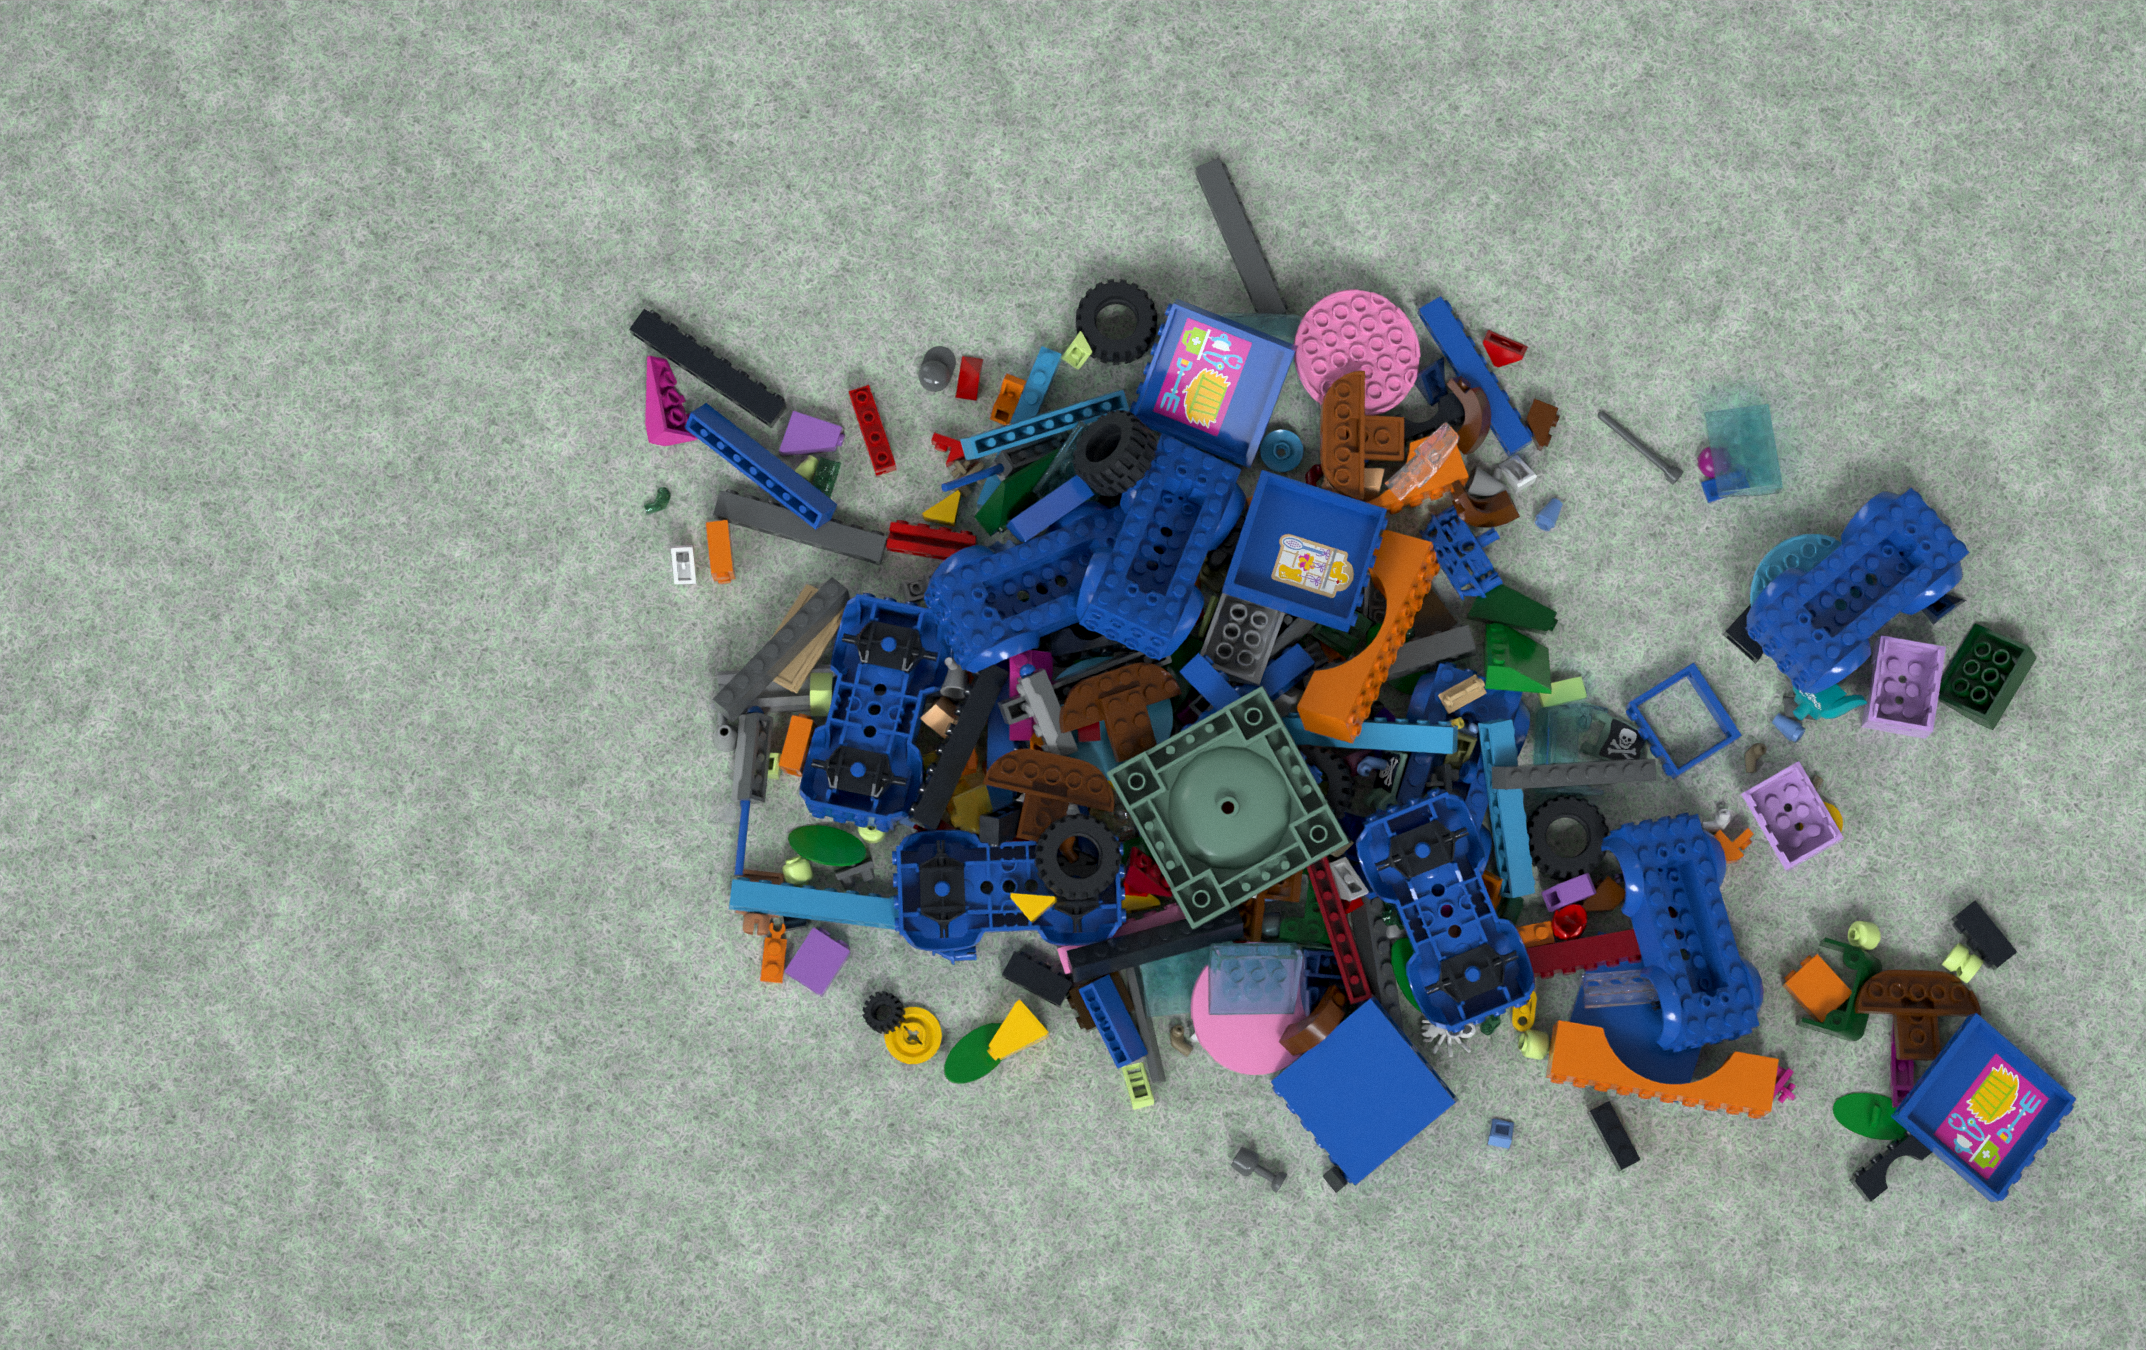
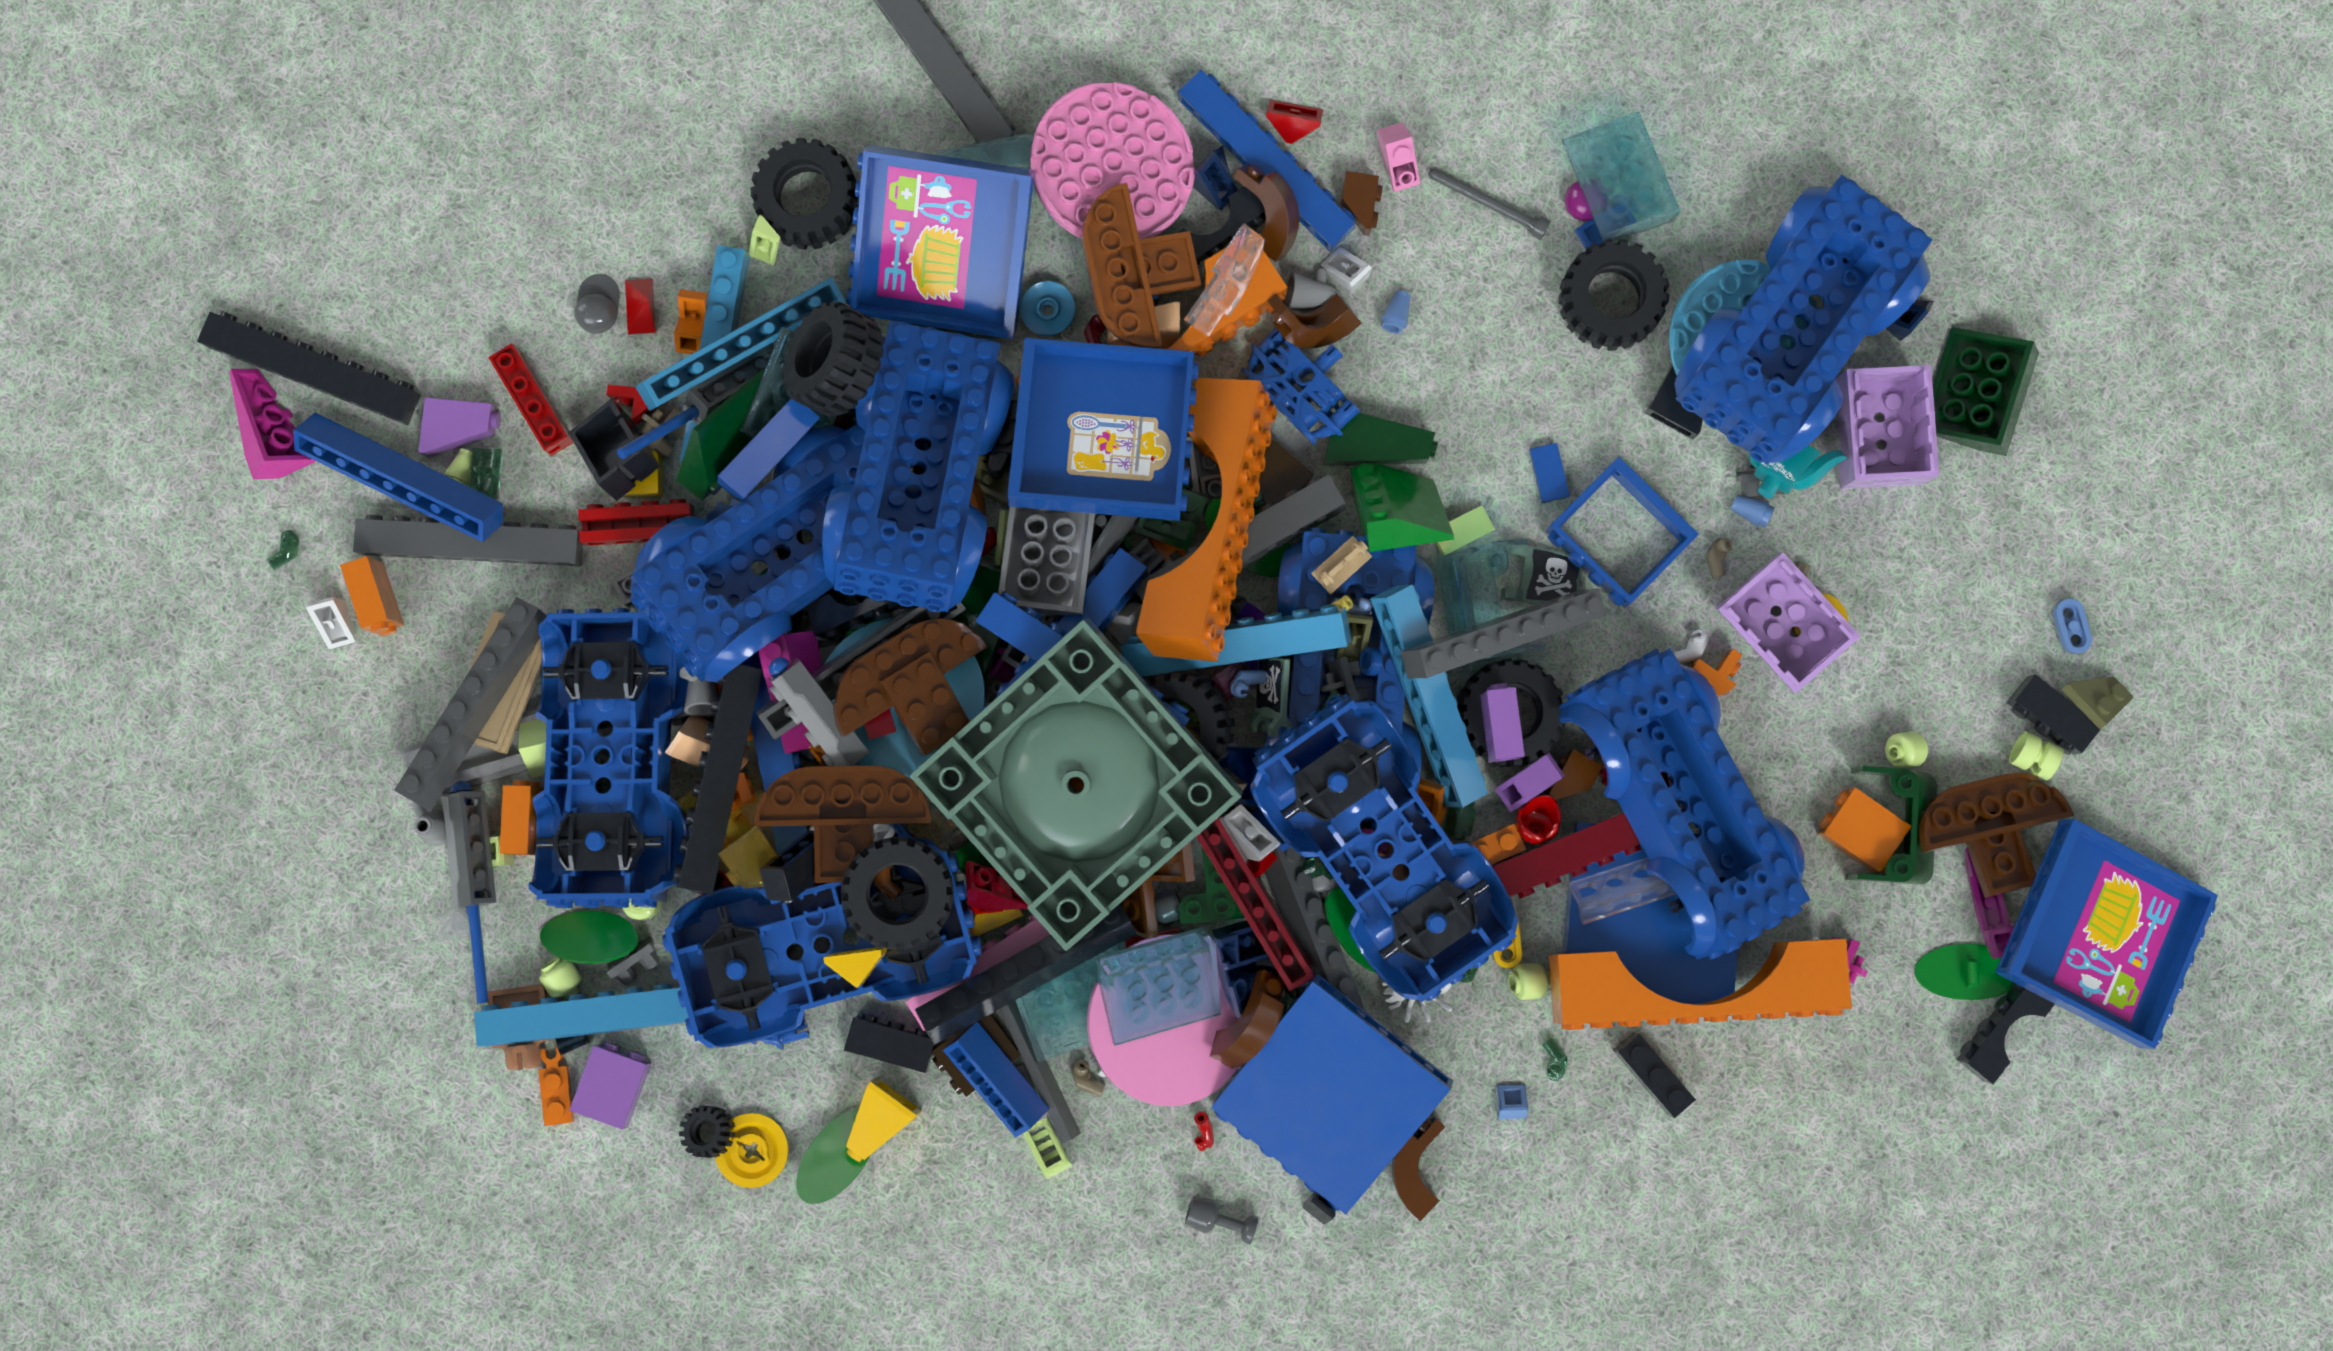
camera: 10 degrees left, 5 degrees up
none -> black piece [568,399,660,501]
none -> red arm [1194,1112,1214,1151]
none -> bright pink slope [1377,122,1420,192]
none -> reddish brown arch [1392,1117,1445,1222]
none -> medium lavender brick [1480,683,1525,763]
none -> blue tile [1529,443,1570,503]
none -> clear green arm [1541,1037,1568,1081]
none -> black tyre [1558,239,1670,351]
none -> medium blue plate [2053,598,2092,654]
none -> olive wing [2061,677,2134,729]

